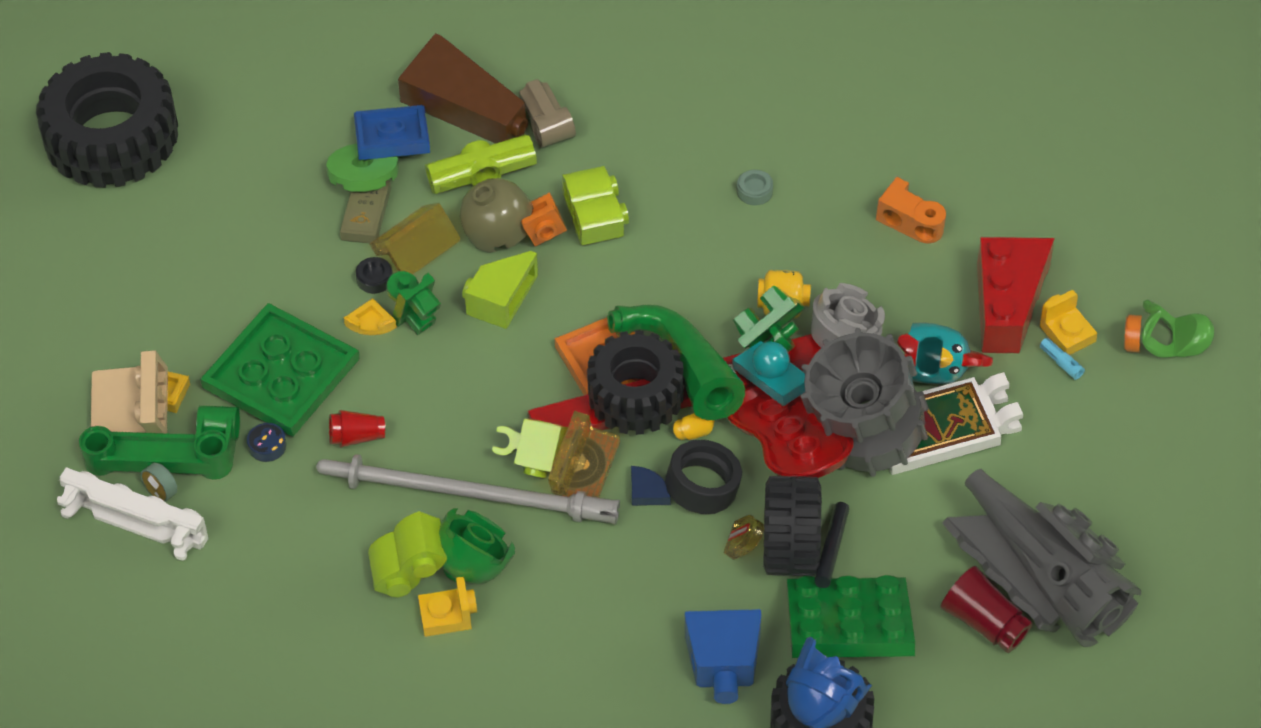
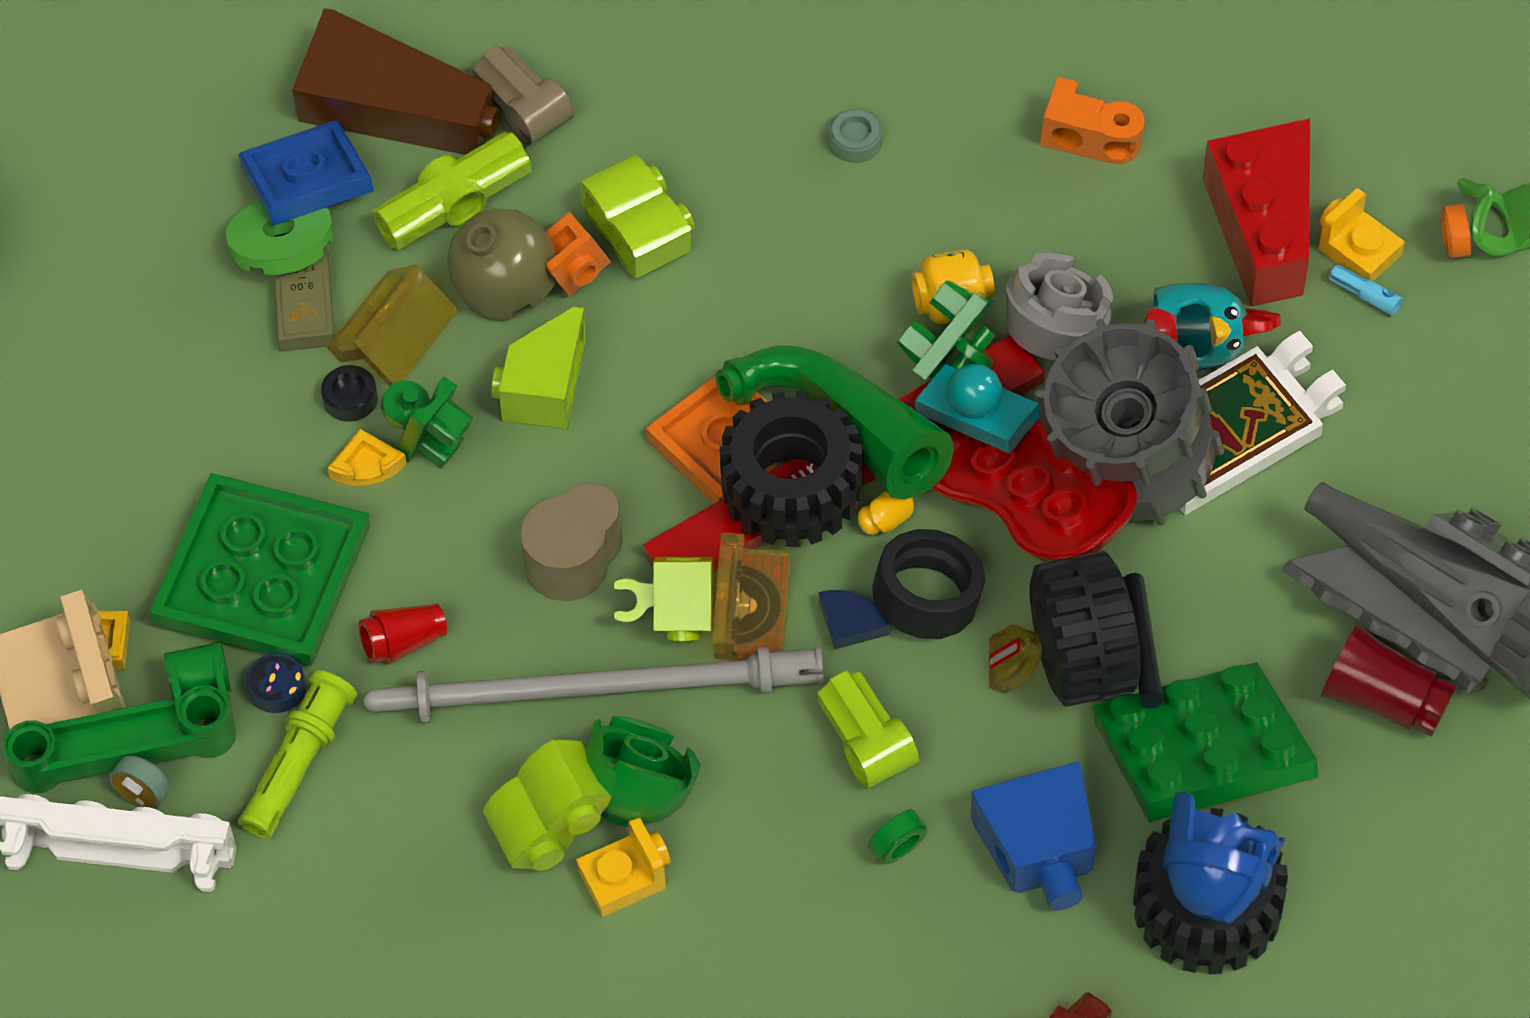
camera: 15 degrees left, 5 degrees up
none -> lime pin [238,670,357,840]
none -> dark tan piece [520,482,623,601]
none -> lime piece [817,670,920,789]
none -> green tile [868,809,927,864]

